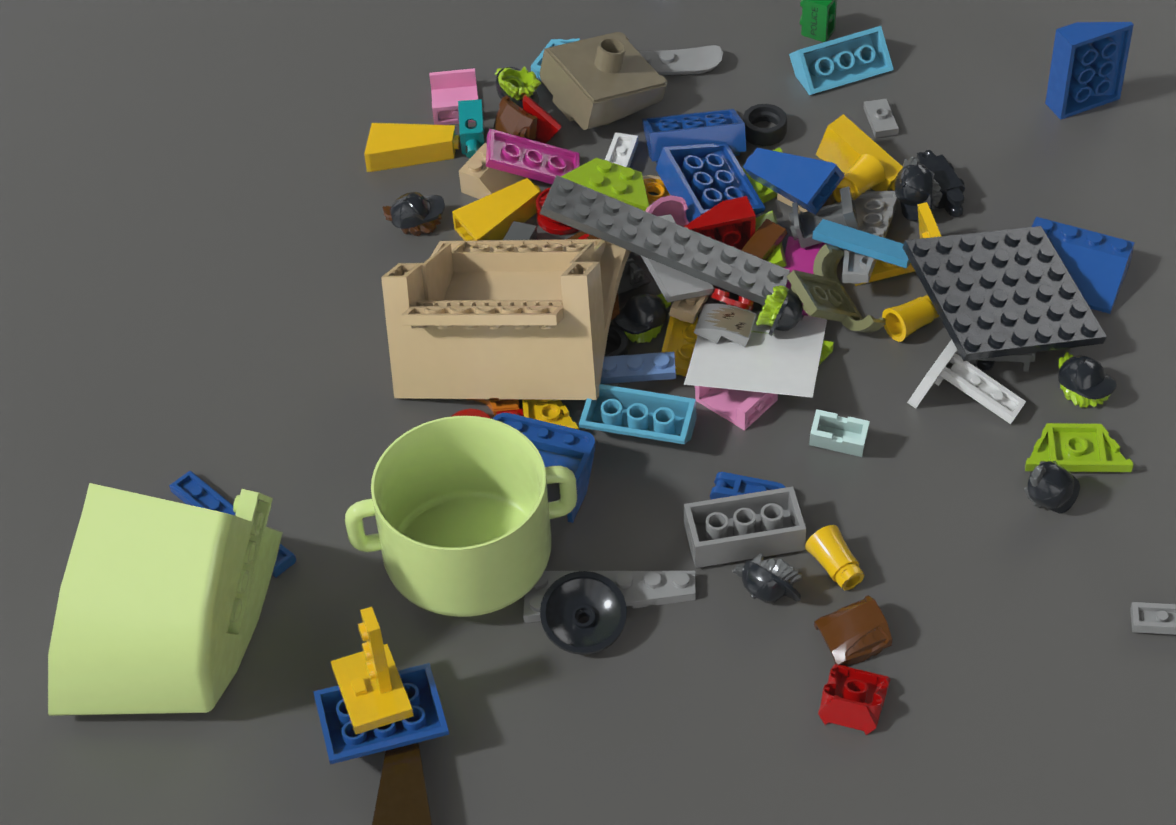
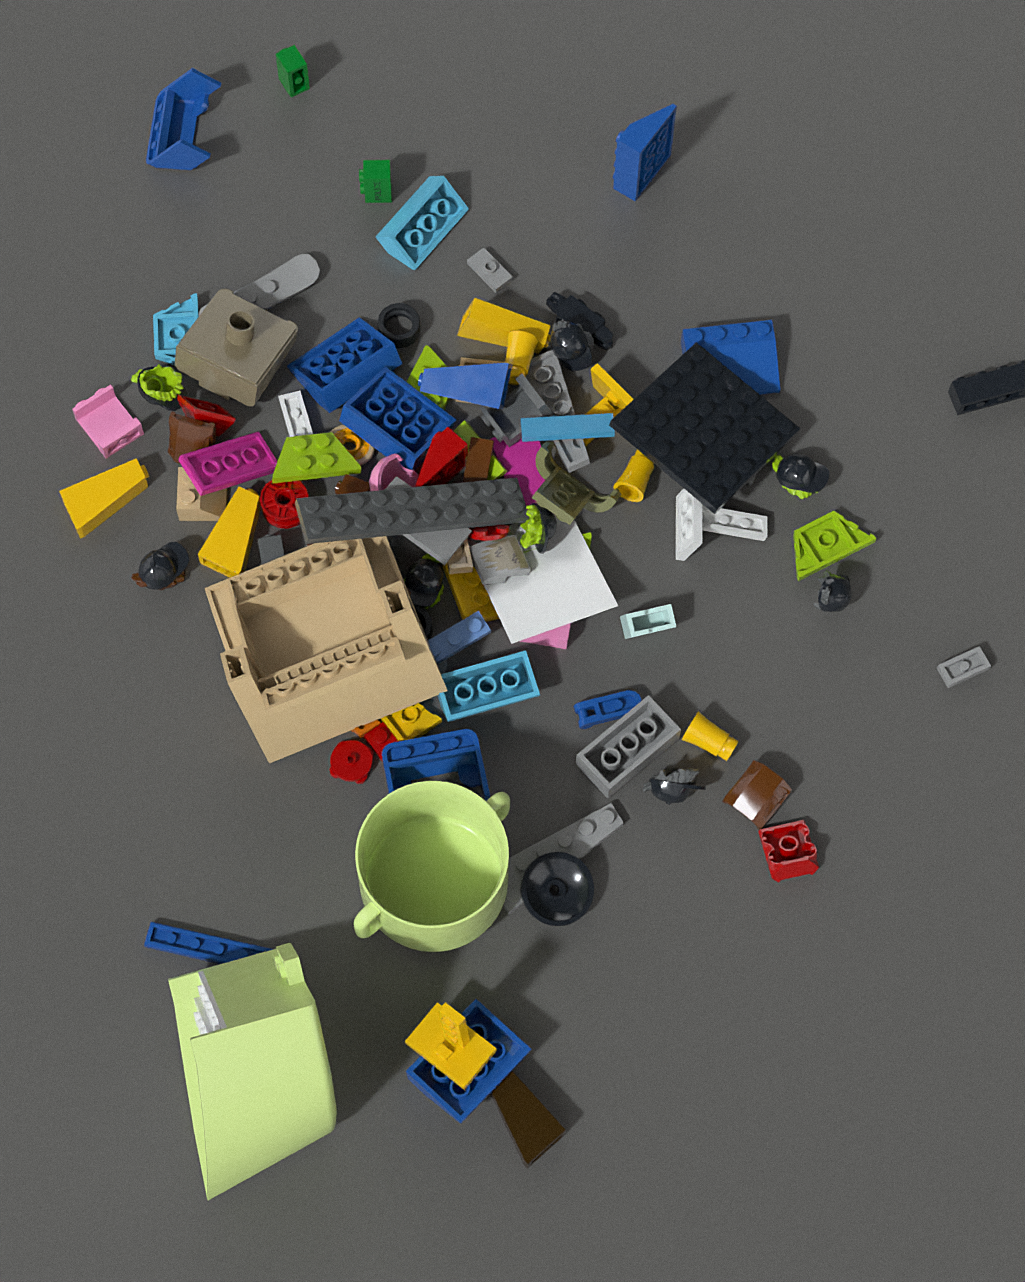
camera: 35 degrees left, 20 degrees up
teal torso [458,99,485,159] -> none

